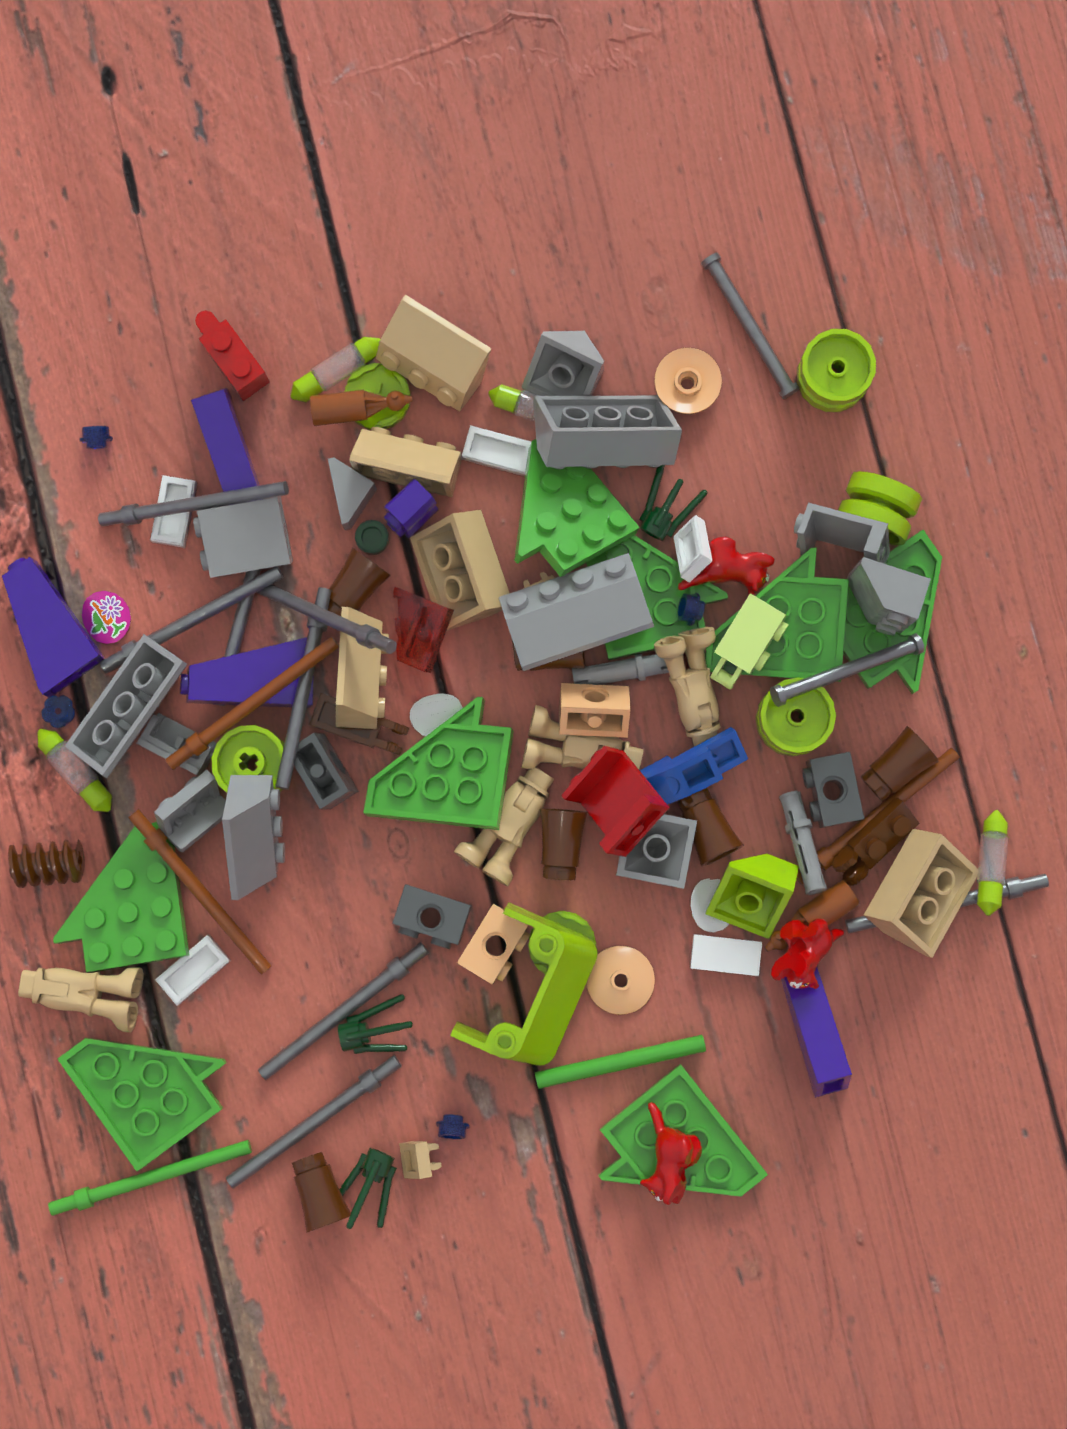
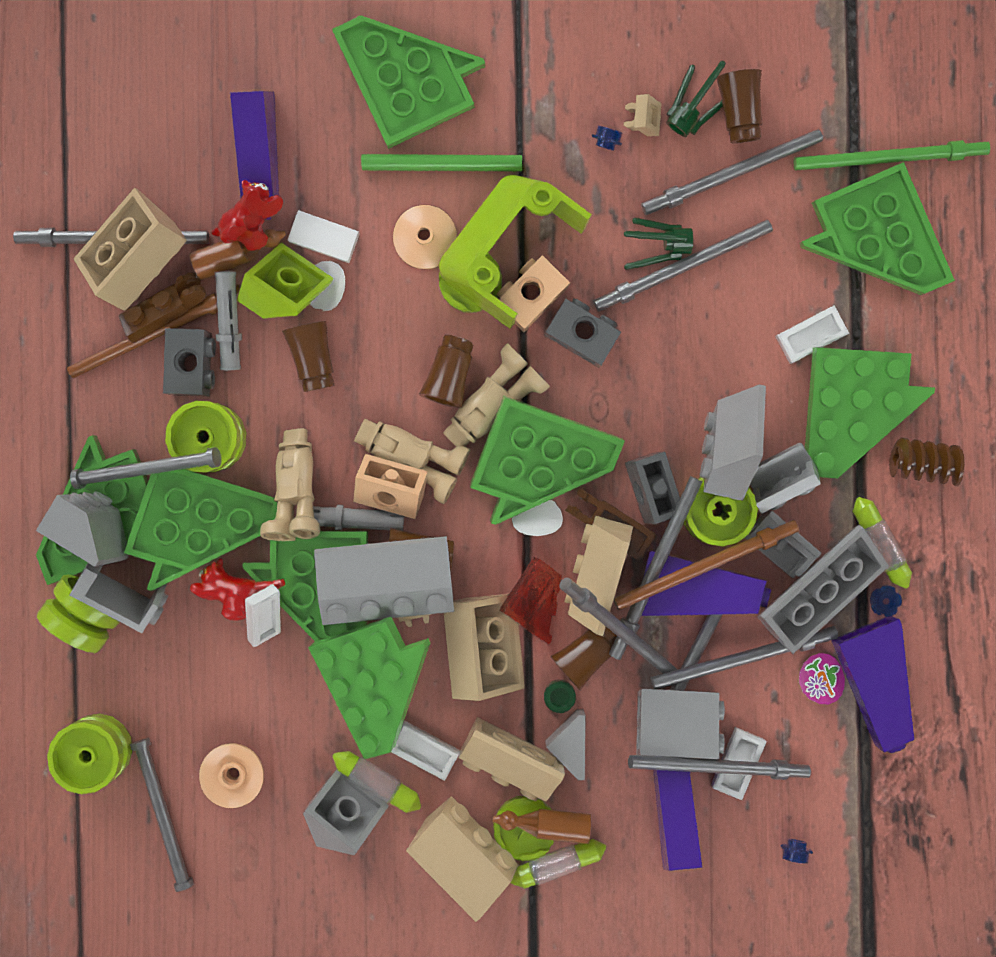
camera: 175 degrees left, 5 degrees up
tan piece [18,967,143,1032] -> none
dark orange bar [128,809,271,975] -> none
red brick [195,310,270,401] -> none
dark purple brick [384,478,439,538] -> none
light grey slope [533,395,682,469] -> none
red panel [561,746,670,857] -> none
light grey slope [616,814,697,889] -> none
dark green plant [639,465,708,541] -> none
blue slope [640,727,748,805] -> none
red animal [640,1102,702,1205] -> none
plate [677,592,705,626] -> none
yellowish green brick [710,593,789,690] -> none
reddish brown plant [861,726,939,801] -> none
piece [977,810,1009,916] -> none

